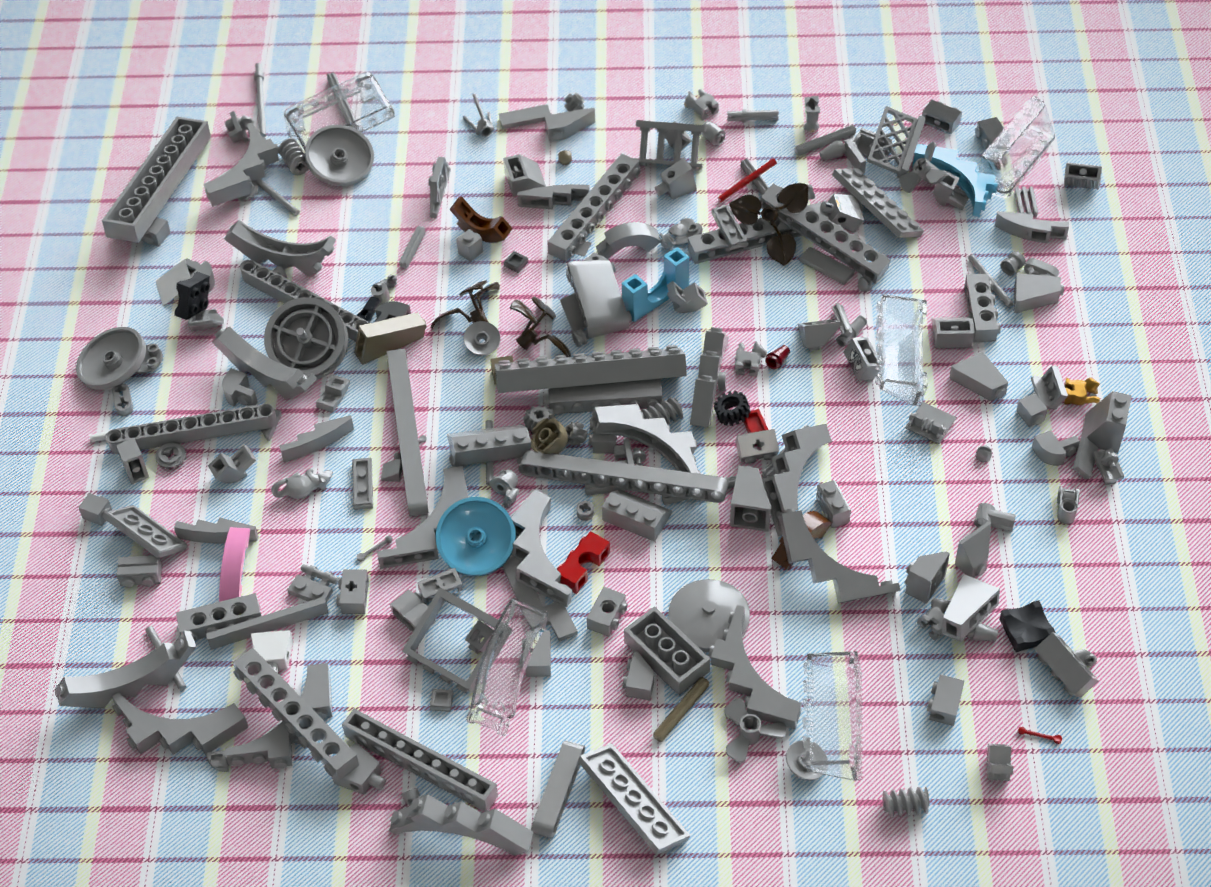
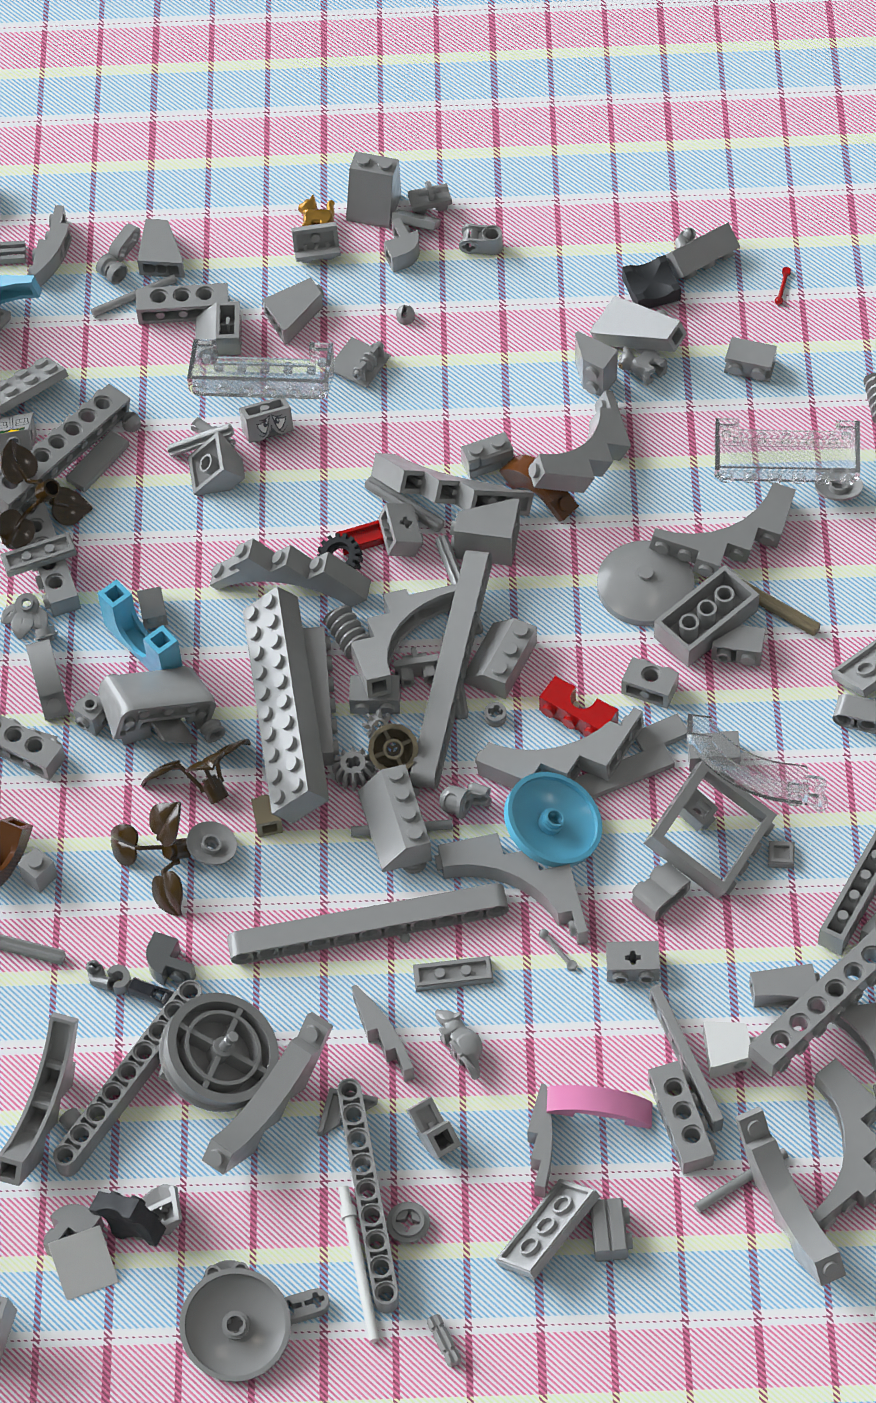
camera: 90 degrees left, 5 degrees up
light grey brick [78,493,112,526] -> none
light grey brick [116,438,150,485] -> none
light grey brick [222,368,258,407] -> none
light grey plate [287,564,339,603] -> none
light grey slope [316,375,350,413] -> none
dark tan slope [354,312,427,365] -> none
light grey slope [381,459,402,482] -> none
light grey hinge [417,568,463,604] -> none
dark grey tile [503,251,529,273] -> none
light grey piece [724,698,786,764] -> none
light grey animal [735,341,767,377] -> none
dark red cone [765,345,790,369] -> none
light grey slope [955,521,991,578] -> none
light grey piece [974,503,1016,532] -> none
light grey brick [987,743,1014,781] -> none
light grey brick [1016,393,1048,427] -> none
none -> light grey axle [427,1314,461,1367]

